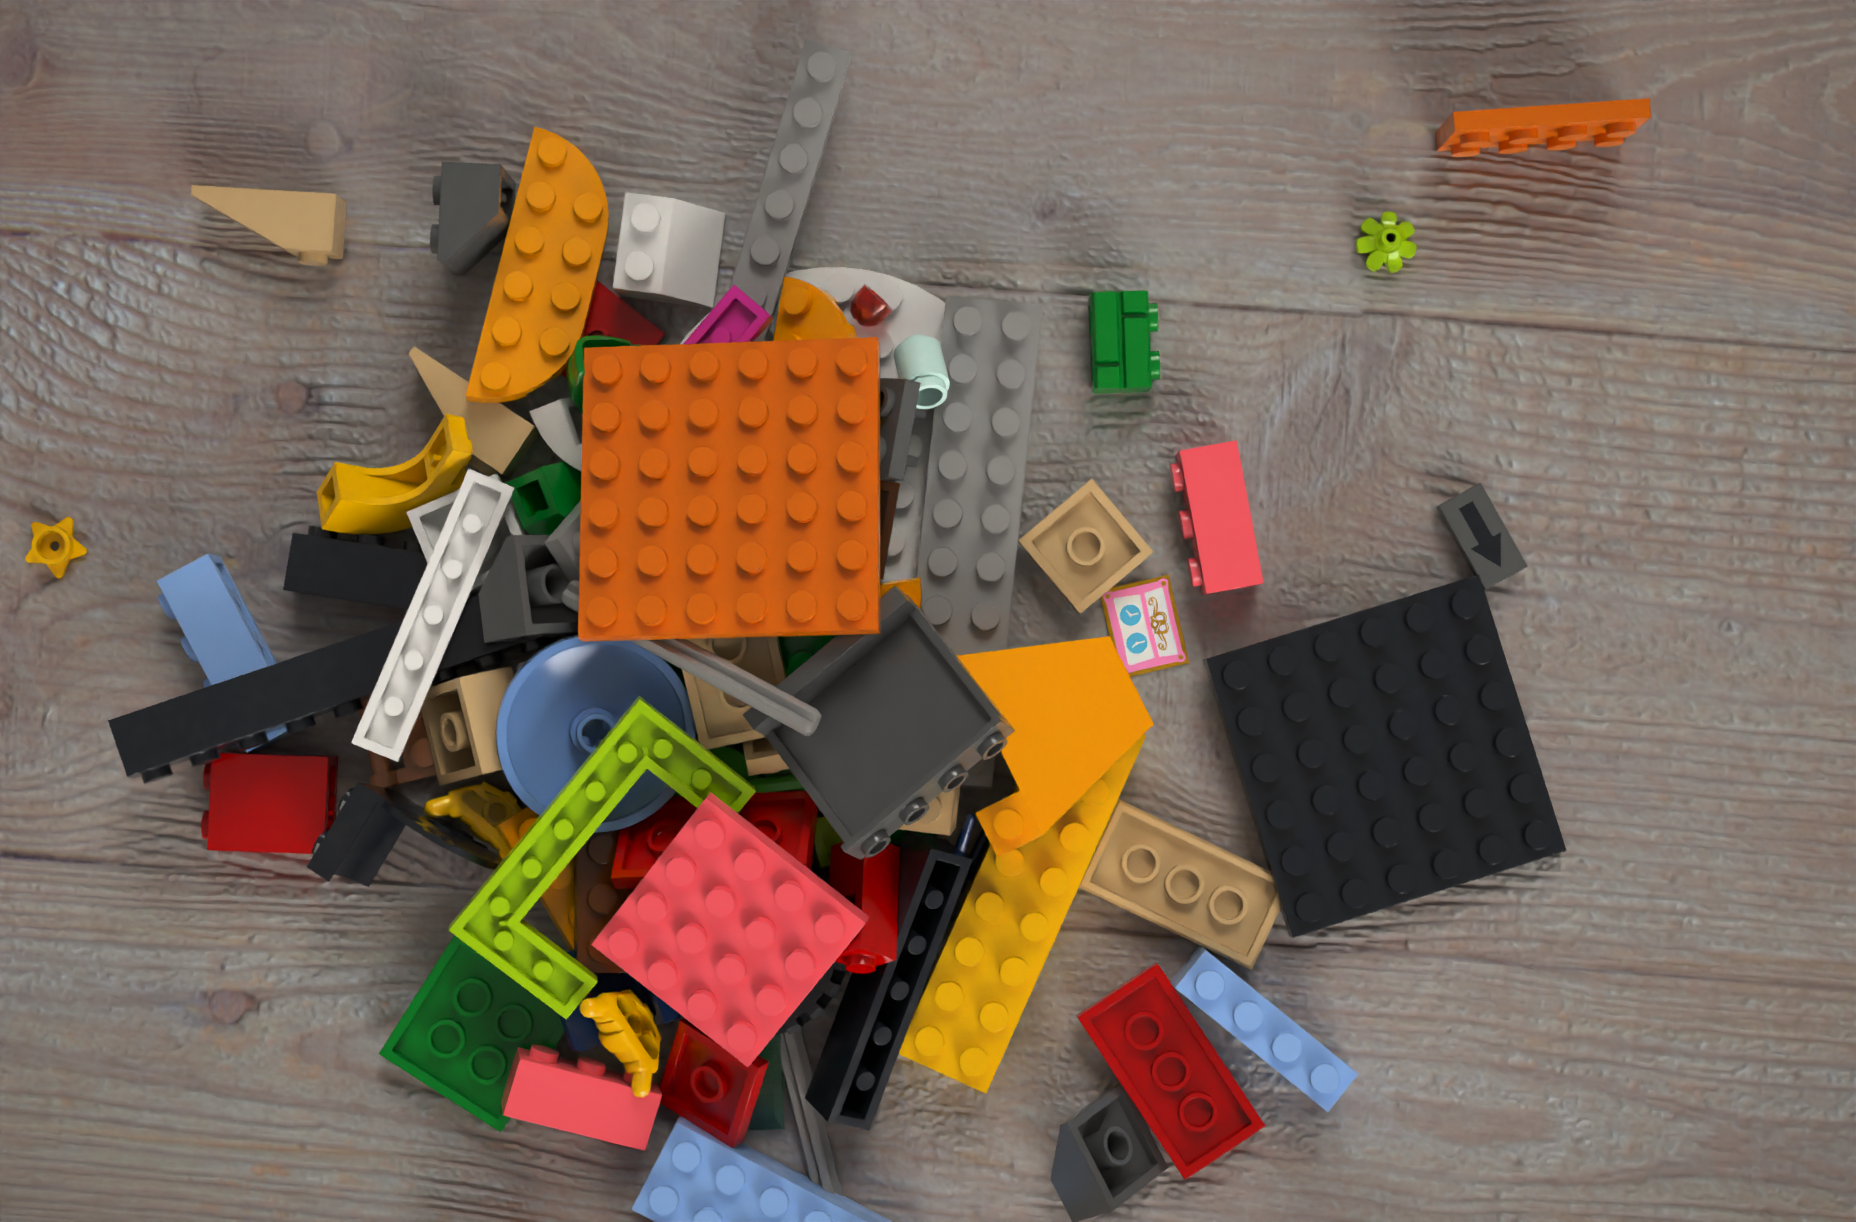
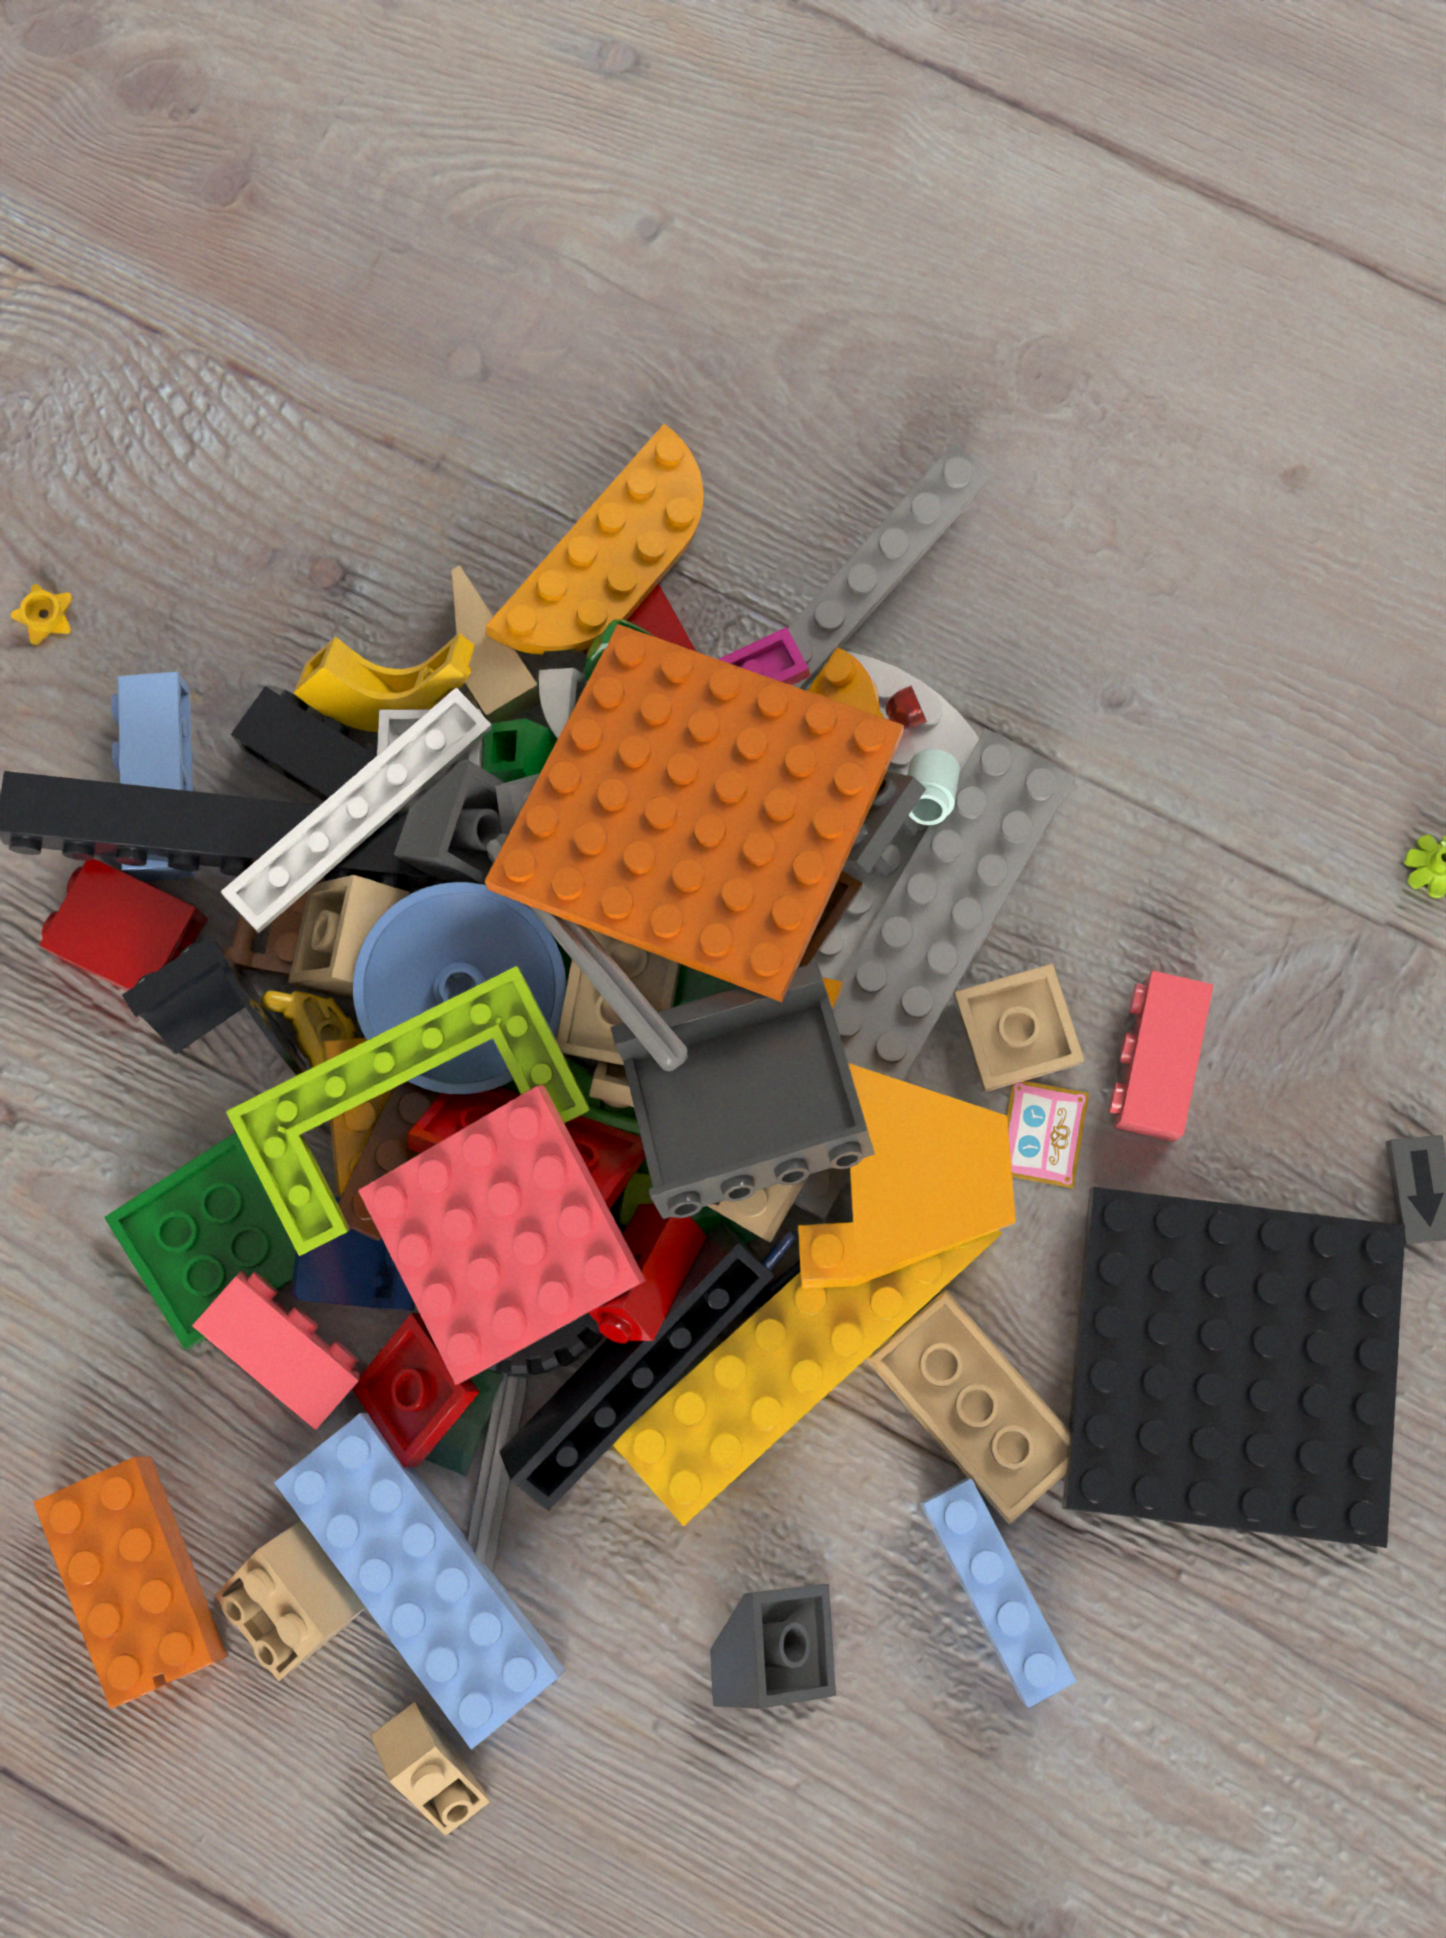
camera: 25 degrees right, 10 degrees down
tan slope [191,185,346,266] -> none
dark grey slope [430,162,516,275] -> none
yellow piece [579,990,662,1098] -> none
white slope [613,192,726,309] -> none
red plate [1076,962,1265,1180] -> none
green brick [1088,290,1160,394] -> none

